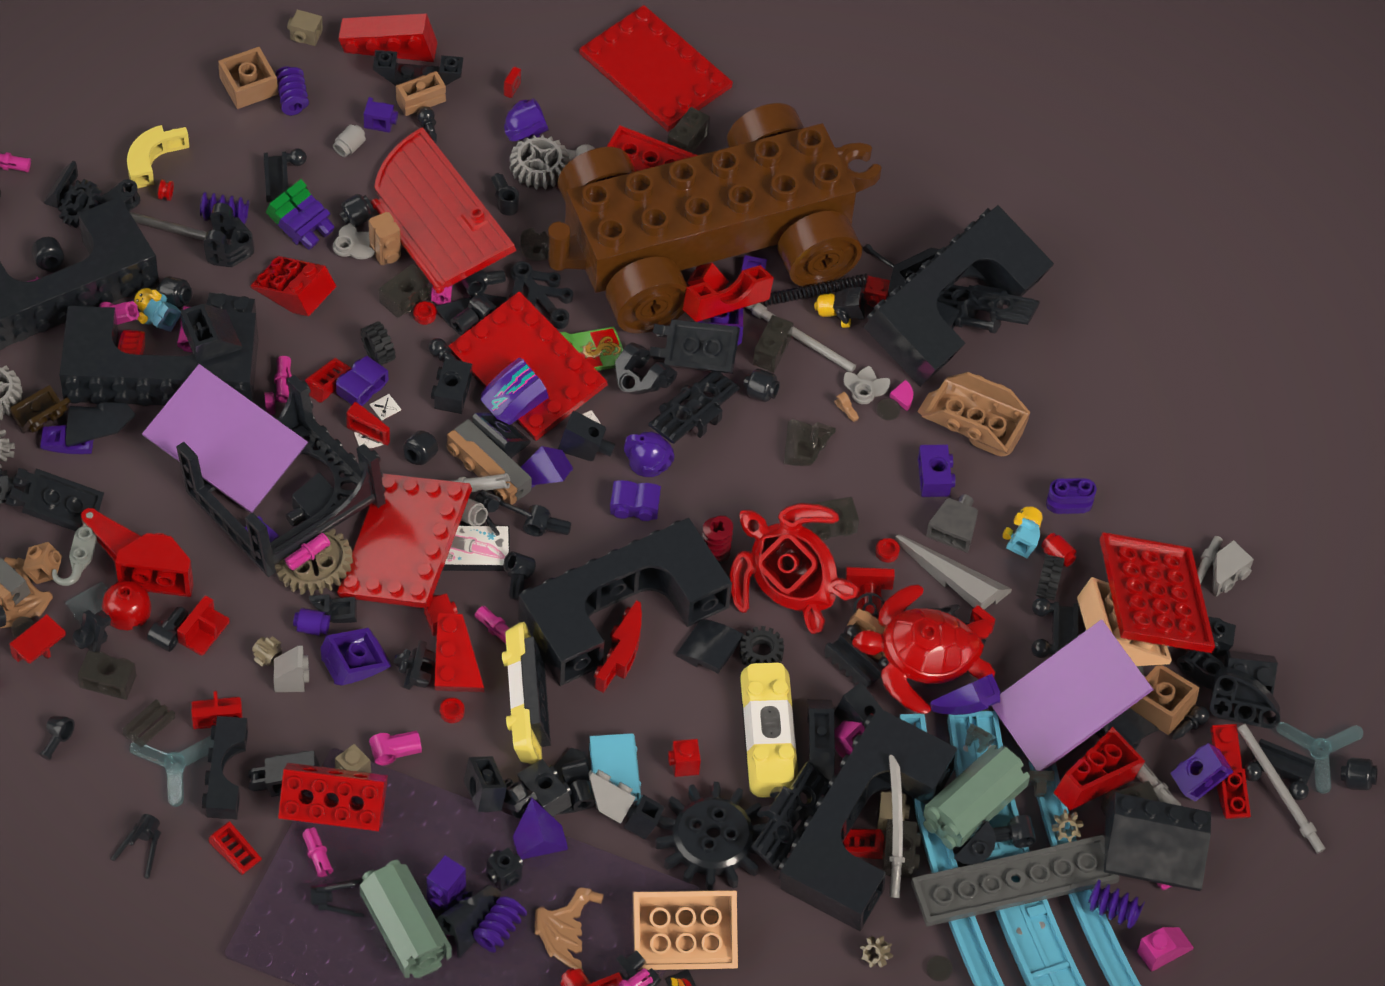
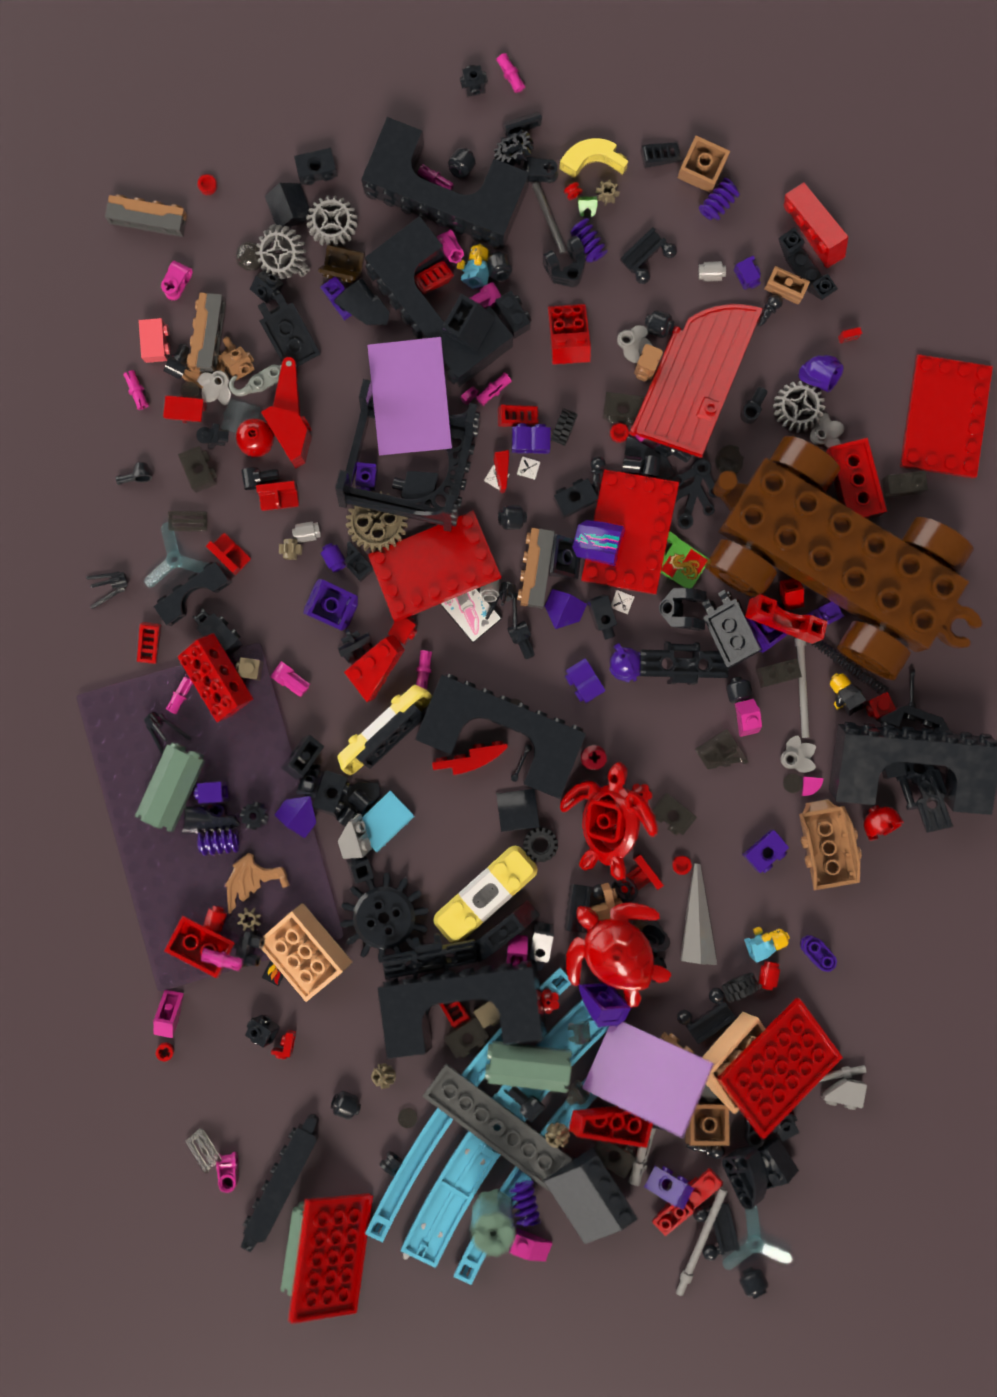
camera: 55 degrees right, 30 degrees up
dark purple hips [265,179,335,250] -> none
light grey slope [274,646,309,692] -> none
dark pink axle [285,533,330,570] -> none
dark tan brick [287,9,323,46] -> none
red tile [440,698,465,723] -> none
light grey pin [451,473,510,492] -> none
black axle [503,551,536,600] -> none
red brick [668,739,701,777] -> none
medium nougat piece [834,392,859,422] -> none
light grey sword [889,755,905,898] -> none
flat silver torso [926,494,978,553] -> none
black plate [954,820,996,865] -> none
red tile [969,605,996,635] -> none
none -> light grey plate [197,370,232,406]
none -> dark tan gear [237,907,262,931]
none -> light grey brick [292,521,321,543]
none -> sand green brick [472,1189,515,1256]
none -> black hinge [511,745,532,782]
none -> tile [577,196,597,216]
none -> dark tan gear [596,179,619,205]
none -> black slope [641,142,681,168]
none -> dark pink slope [735,699,762,737]
none -> red cylinder [863,805,904,841]

